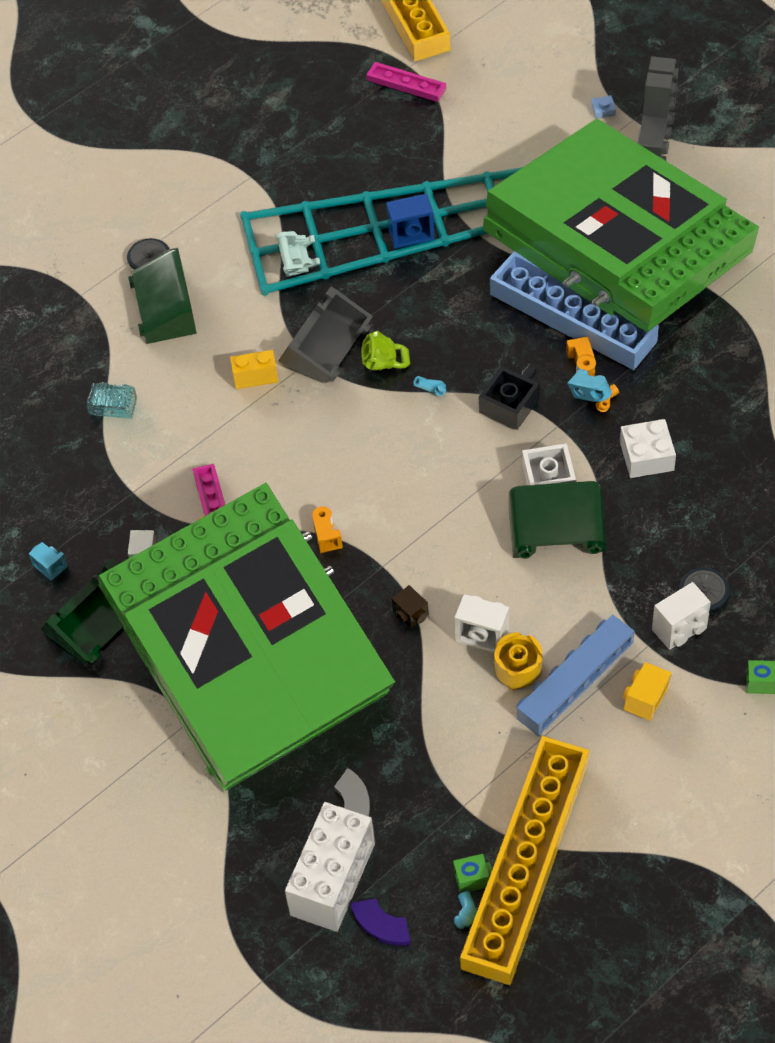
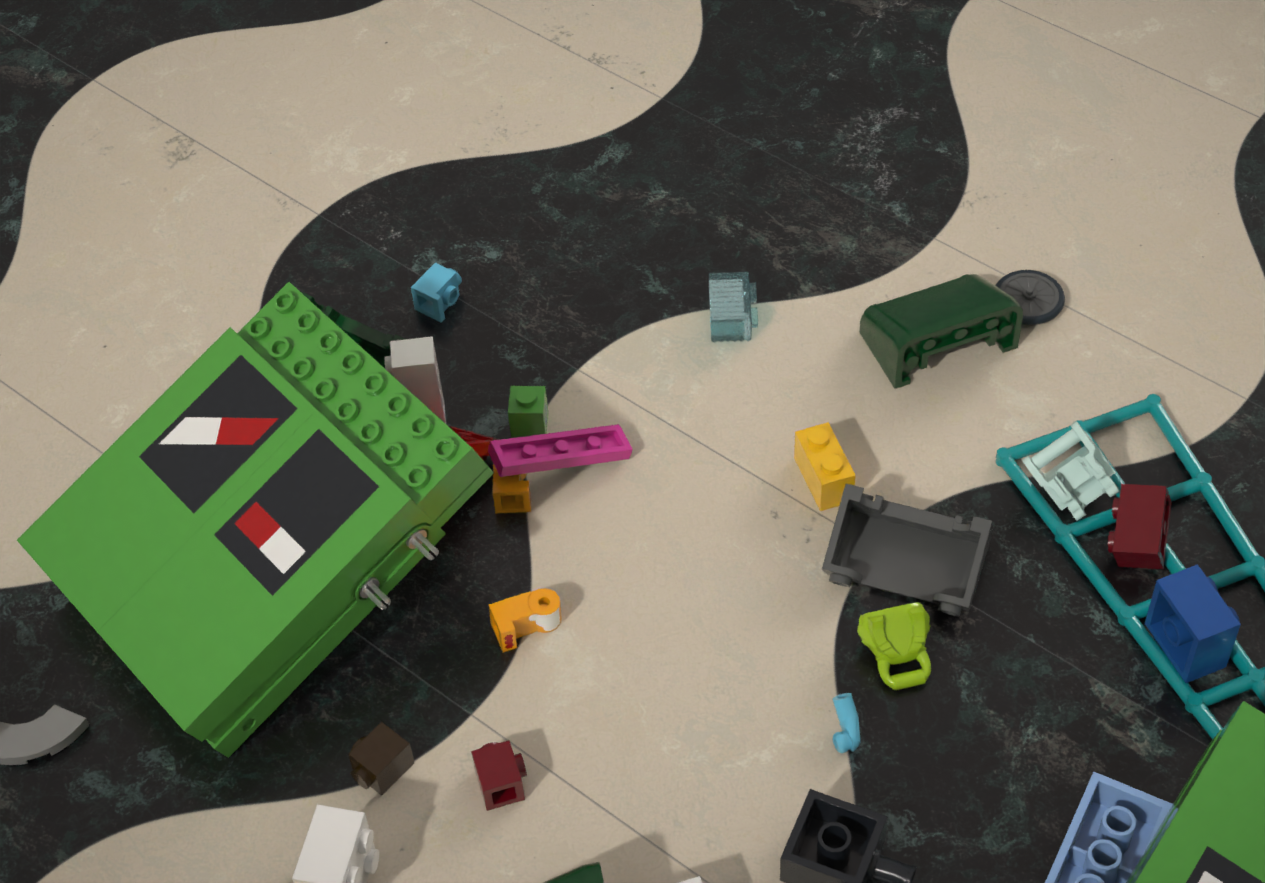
camera: 80 degrees right, 5 degrees down
none -> dark red brick [471,740,527,811]
none -> bright green brick [508,386,548,438]
none -> dark red brick [1108,484,1172,569]

